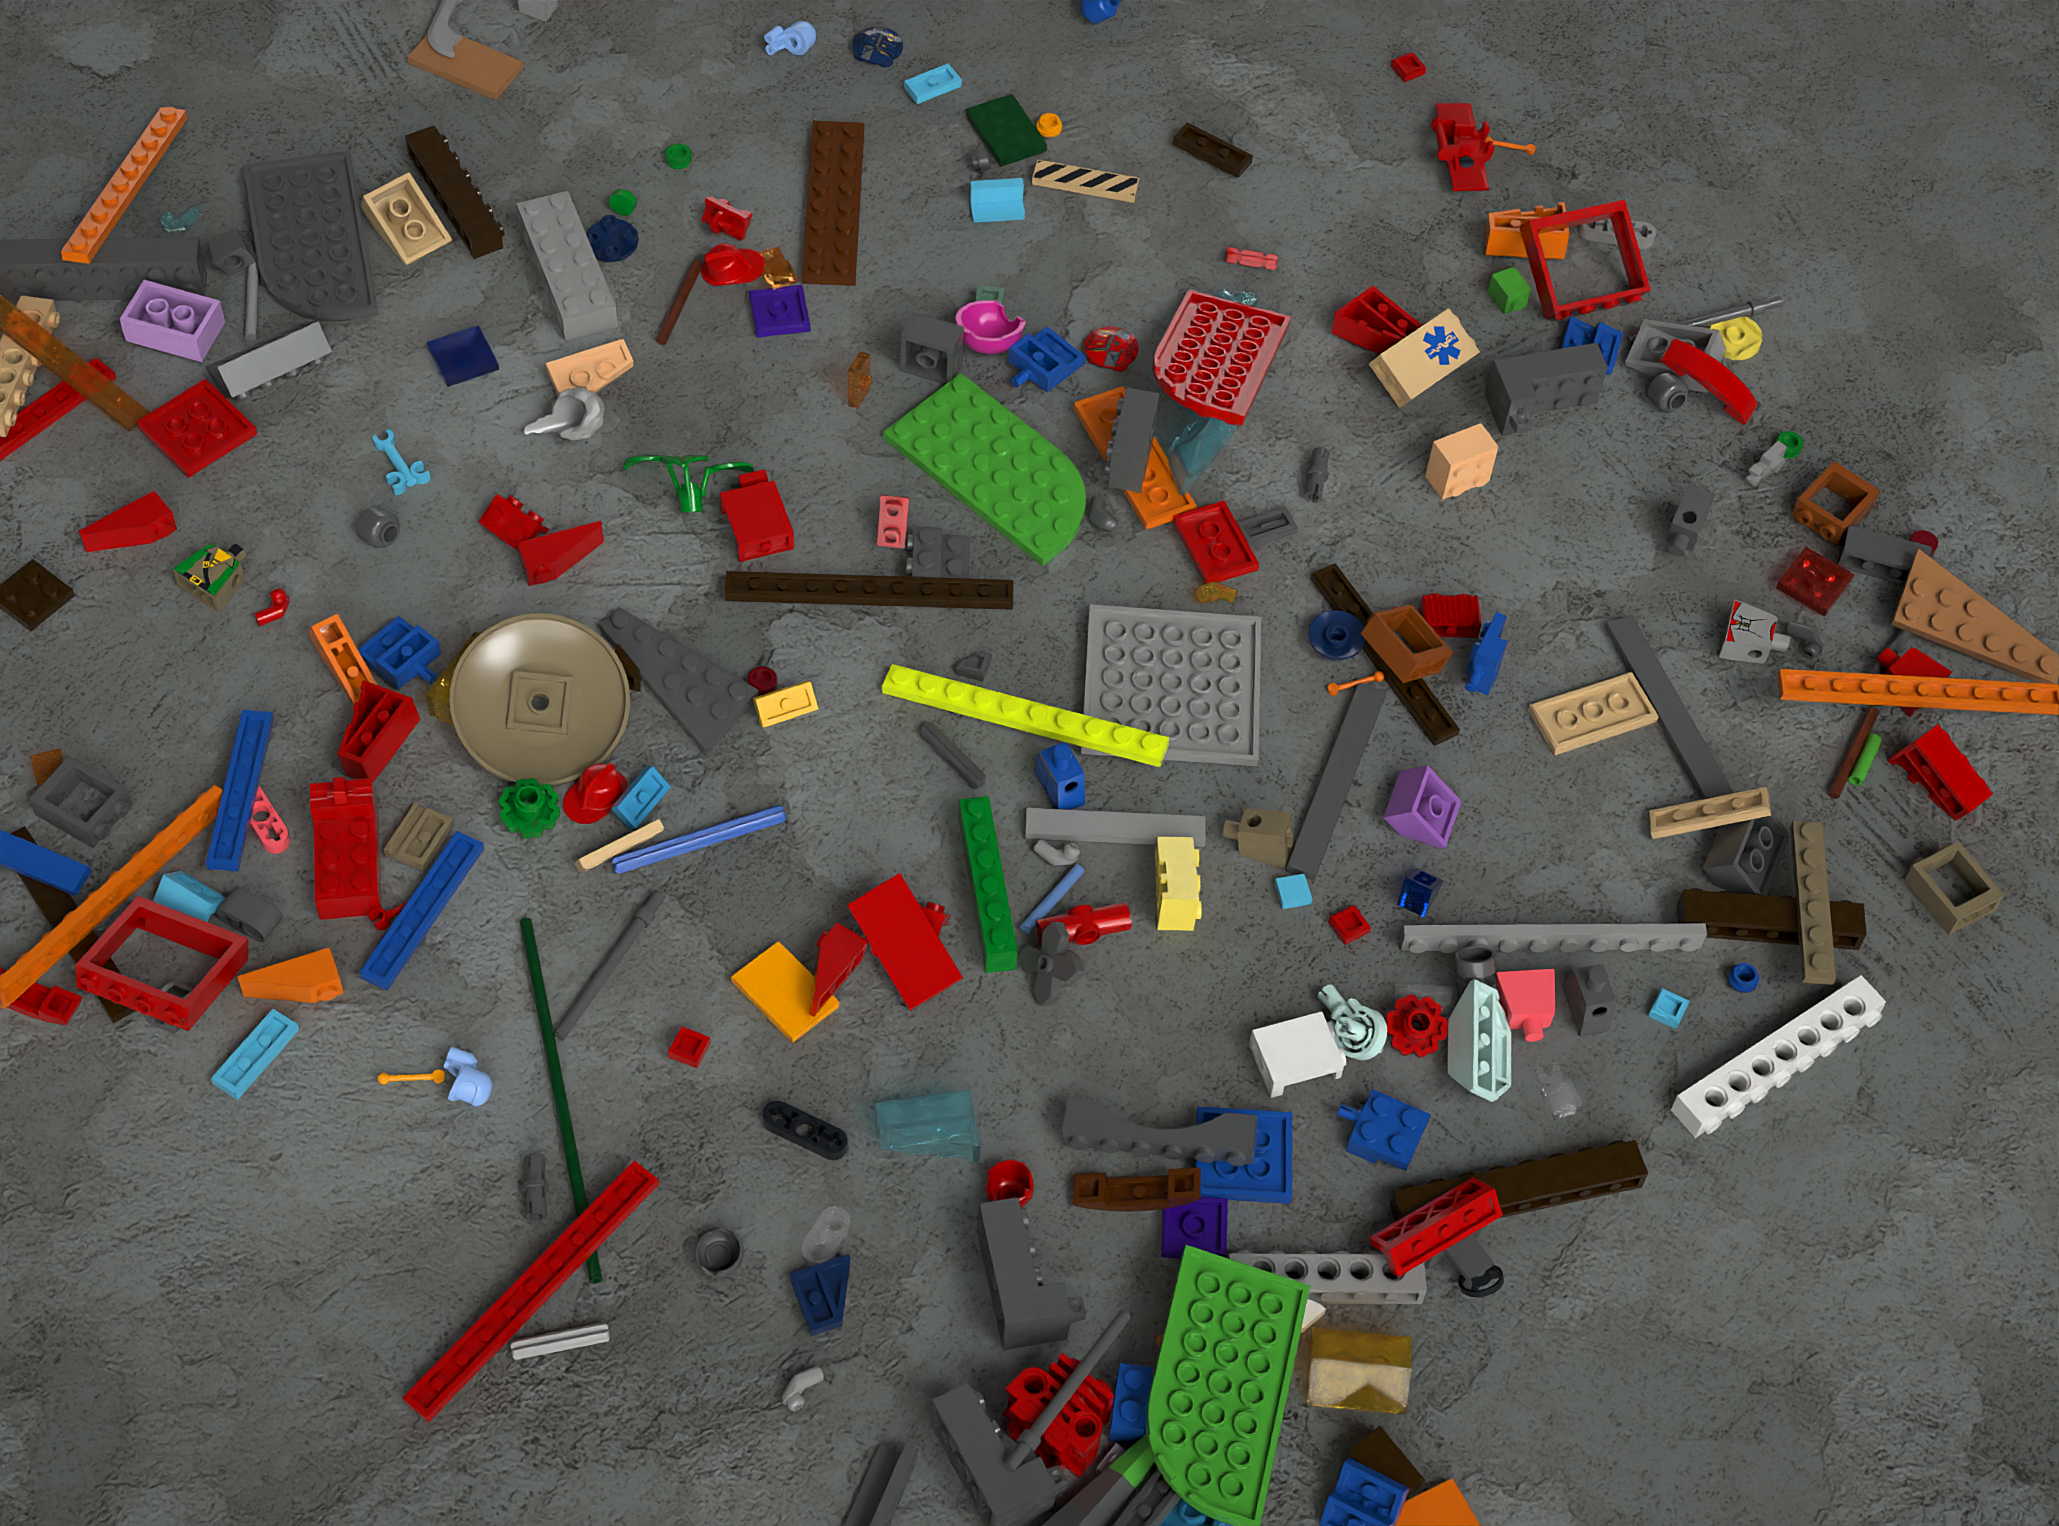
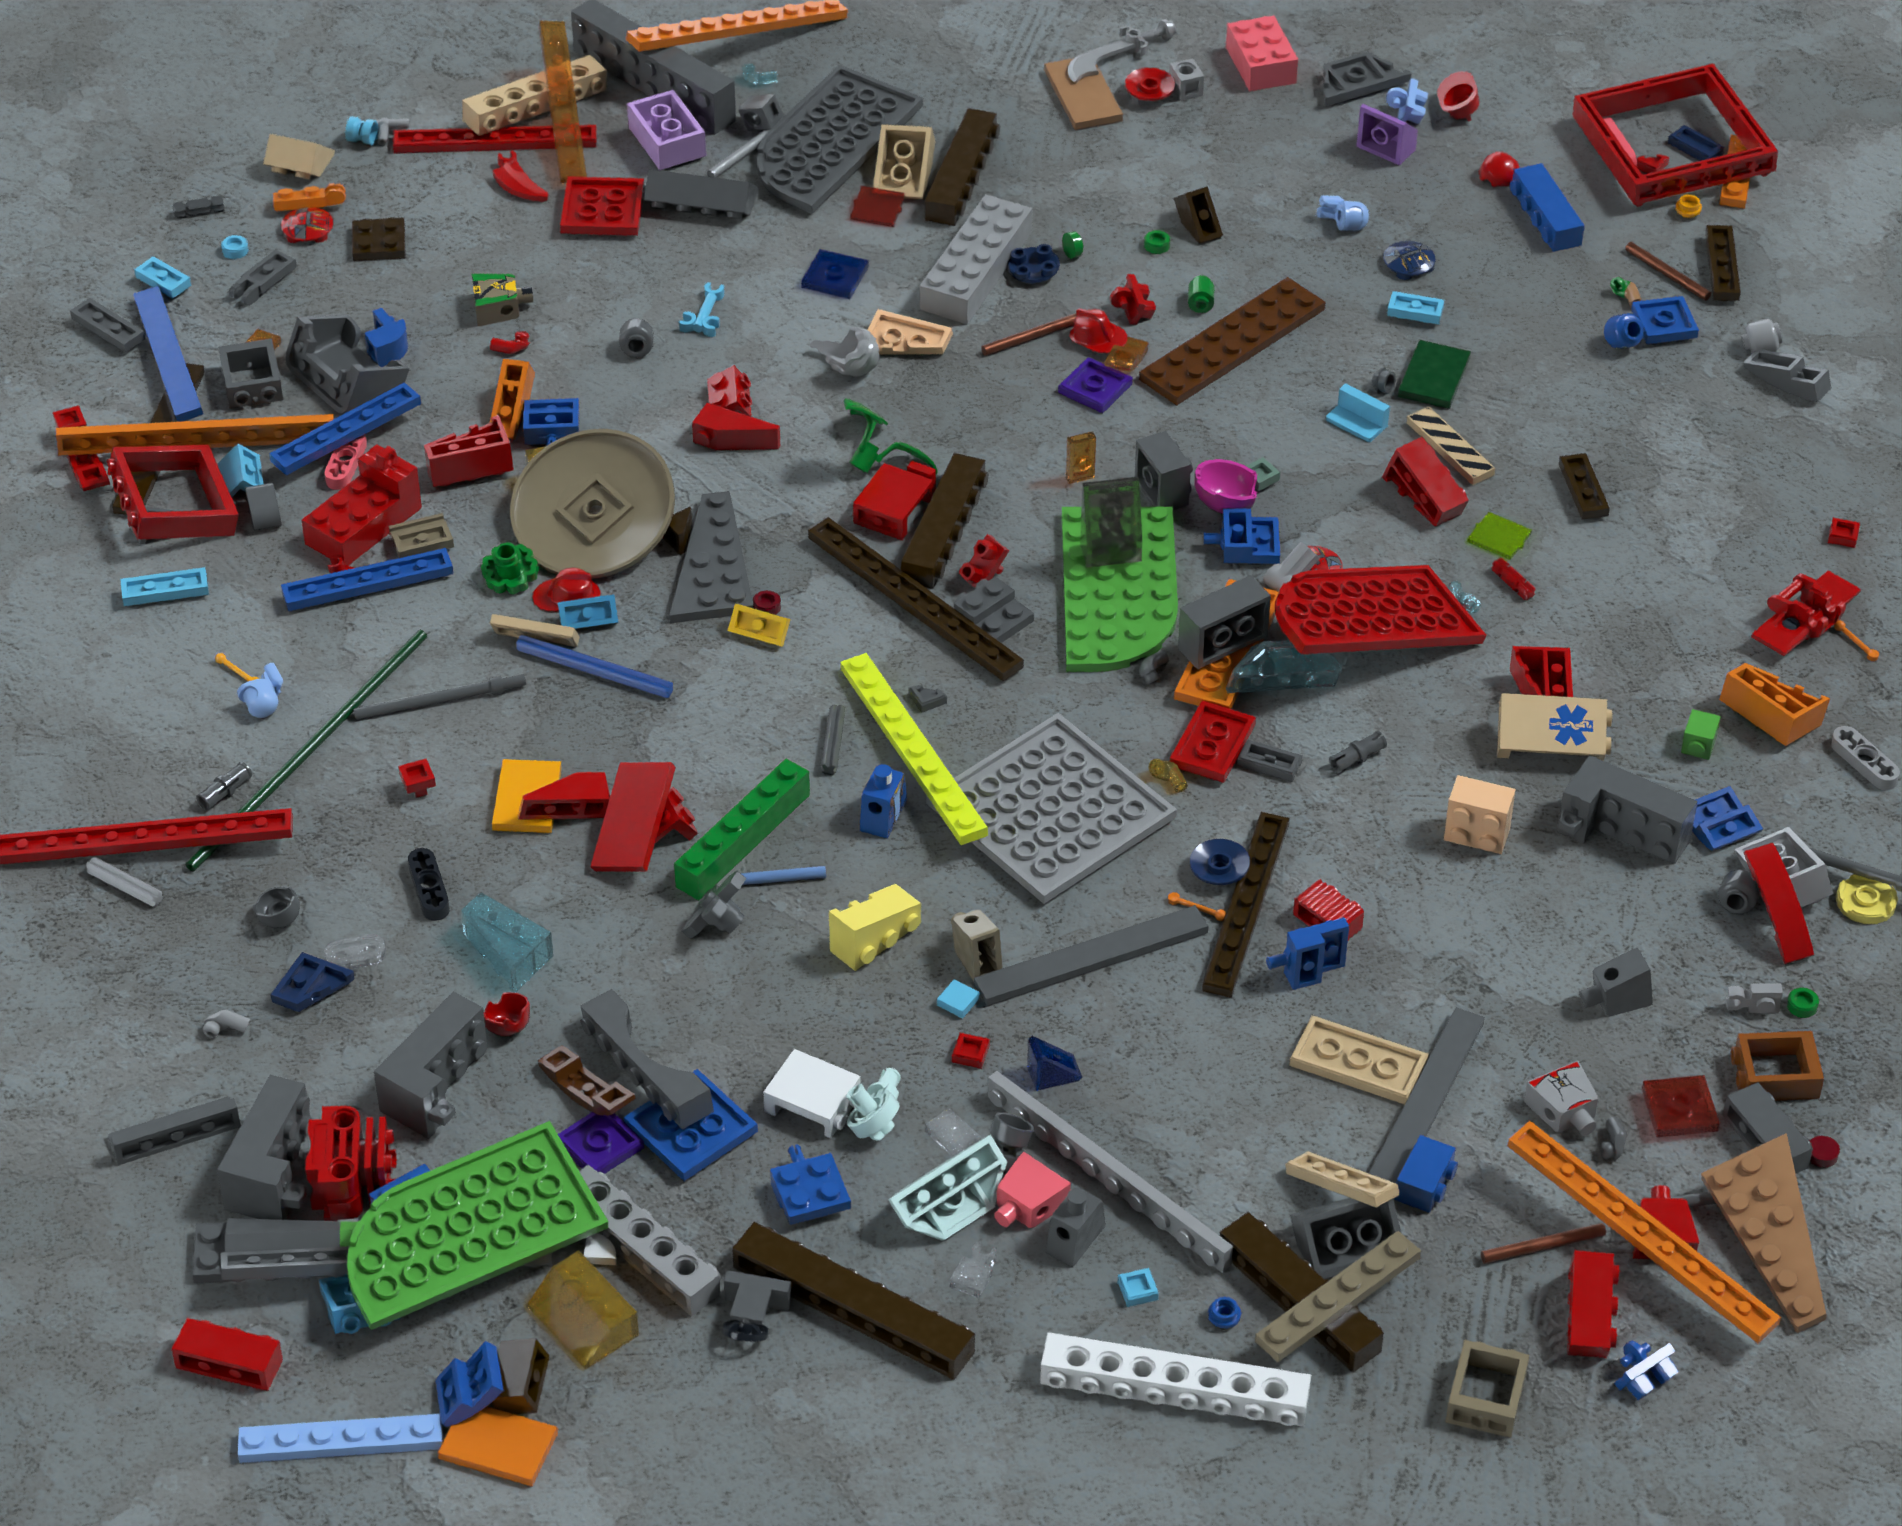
camera: 50 degrees right, 10 degrees down
red slope [78,490,177,552] -> none
orange slope [237,947,344,1003] -> none
dark grey bar [1003,1310,1131,1472] -> none
light grey tile [1025,808,1206,847] -> none
light grey arm [1034,839,1080,866] -> none
light orange plate [1036,113,1062,137] -> none
red piece [1036,902,1132,945] -> none
dark orange window [1361,604,1454,683] -> none
red fence [1369,1177,1503,1277] -> none
medium lavender slope [1383,765,1461,849] -> none
red plant [1385,995,1448,1058] -> none
red window [1519,199,1651,321] -> none
bright green piece [1848,734,1882,786] -> none
none -> dark grey windscreen [285,315,410,413]
none -> blue brick [365,307,408,367]
none -> red piece [493,151,548,202]
none -> clear red piece [850,186,905,227]
none -> dark brown brick [901,453,989,589]
none -> clear smoke slope [1080,477,1143,568]
none -> red dish [1125,68,1175,101]
none -> dark brown slope [1173,186,1223,244]
none -> green brick [1188,275,1214,313]
none -> light grey piece [1263,542,1320,592]
none -> red wedge [1382,436,1469,527]
none -> blue brick [1394,1135,1458,1213]
none -> clear neon green piece [1467,512,1532,560]
none -> hips [1614,1340,1679,1400]

